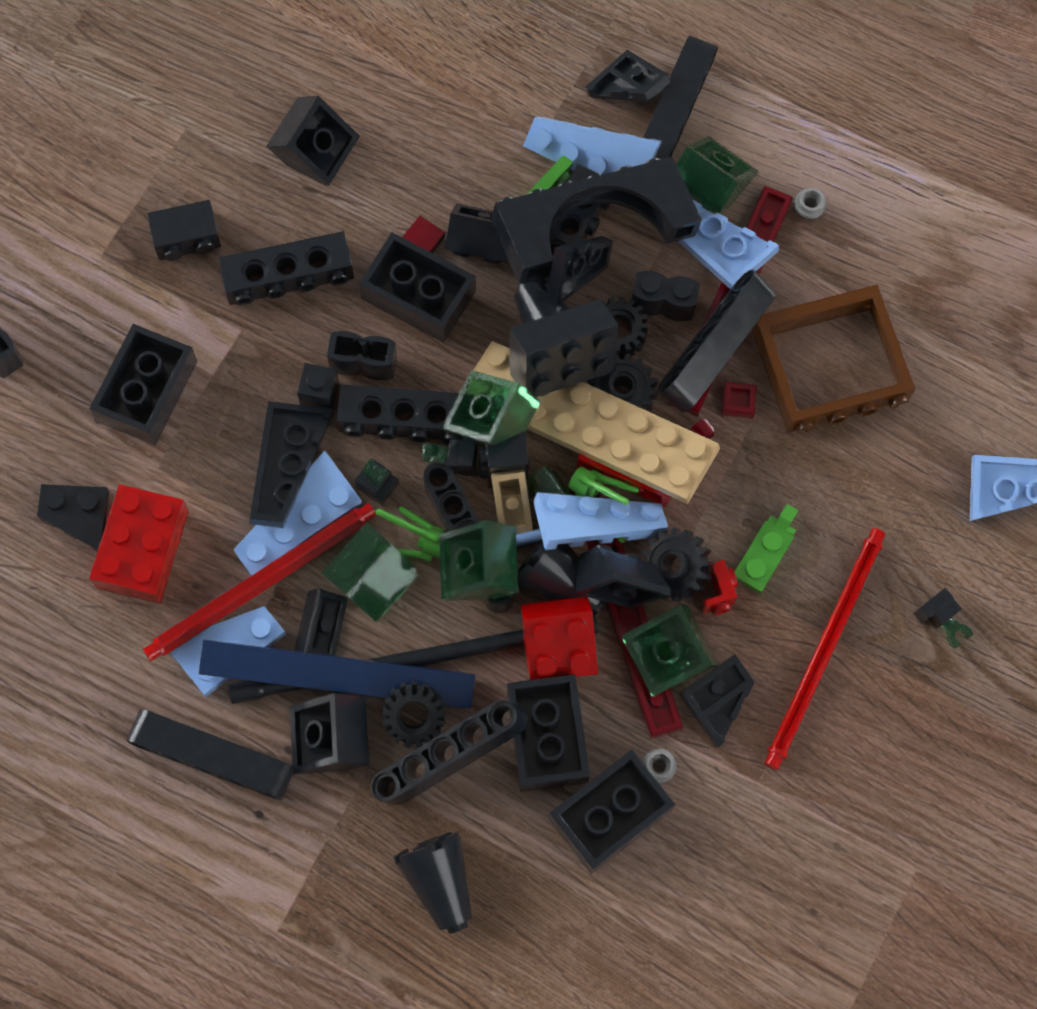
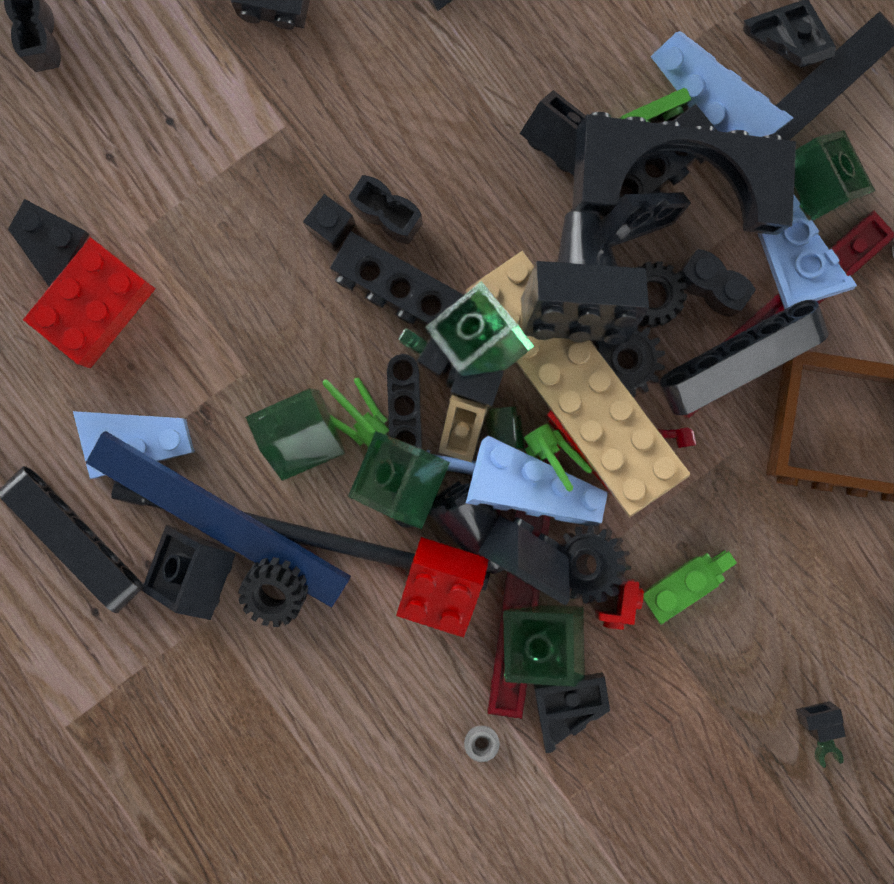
camera: 30 degrees right, 15 degrees up
black brick [89,324,198,446] -> none
red piece [142,503,376,662] -> none
black brick [218,231,354,305] -> none
light blue wing [233,451,363,576] -> none
black wing [249,401,334,528] -> none
black slope [294,588,348,656] -> none
black piece [355,458,399,506] -> none
black brick [359,232,476,343] -> none
black beam [371,700,528,805] -> none
black cone [393,831,472,934] -> none
dark red tile [402,215,446,253] -> none
black brick [507,675,590,792] -> none
black brick [548,750,676,874] -> none
dark red tile [721,381,757,419] -> none
red piece [764,528,886,771] -> none

